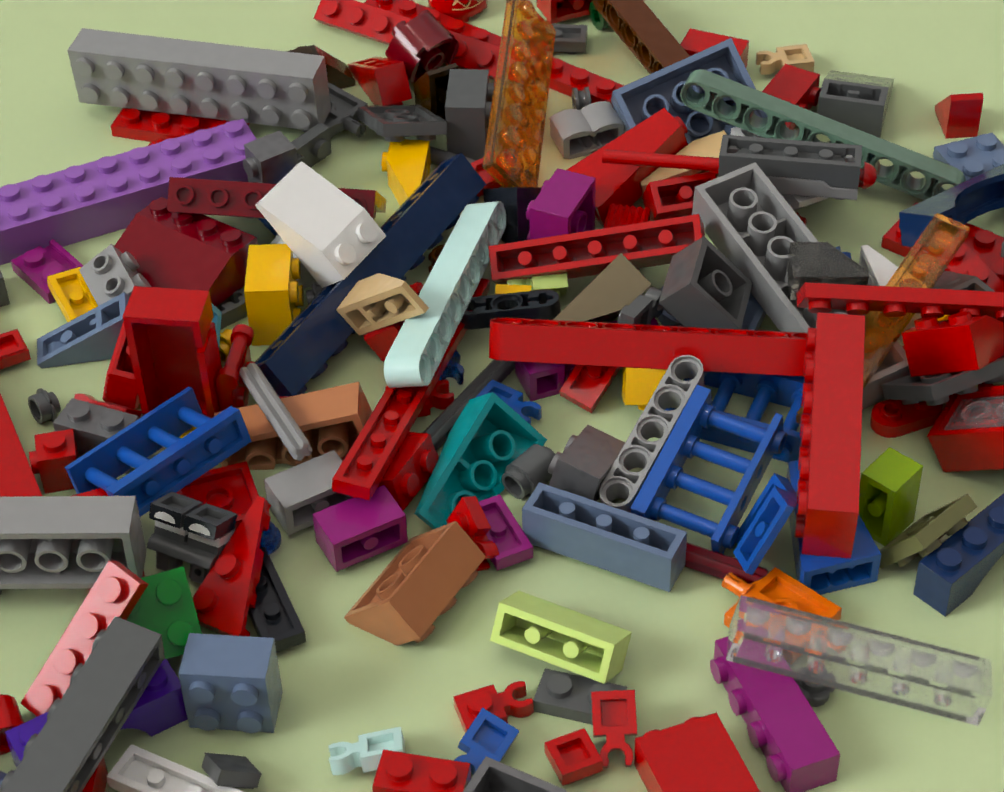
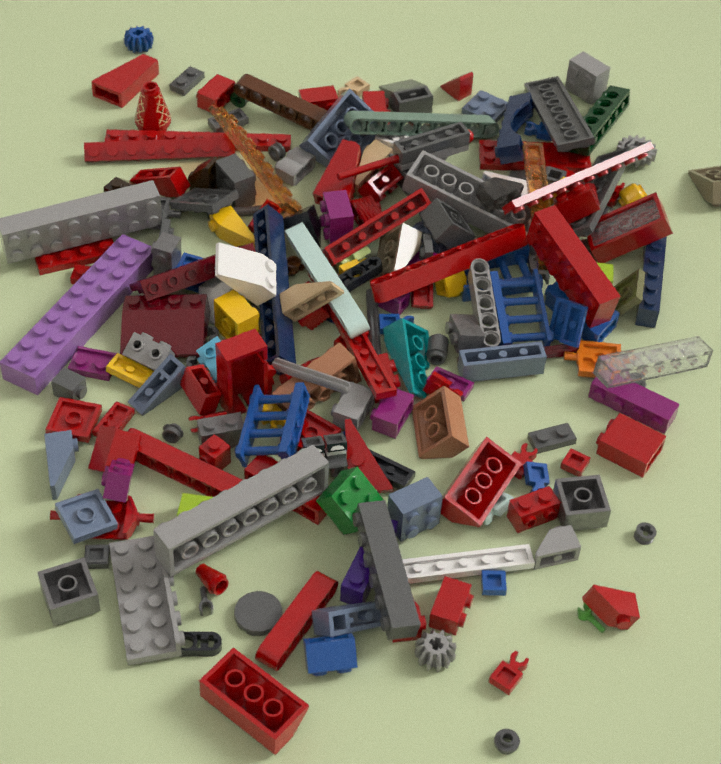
camera: 40 degrees left, 5 degrees up
plate [20,560,148,717] -> none
dark grey tile [202,753,261,789] -> none
dark red brick [385,10,459,83] -> none
yellowish green brick [490,590,632,684] -> none
red plate [591,690,637,768] -> none
none -> red slope [440,436,522,527]

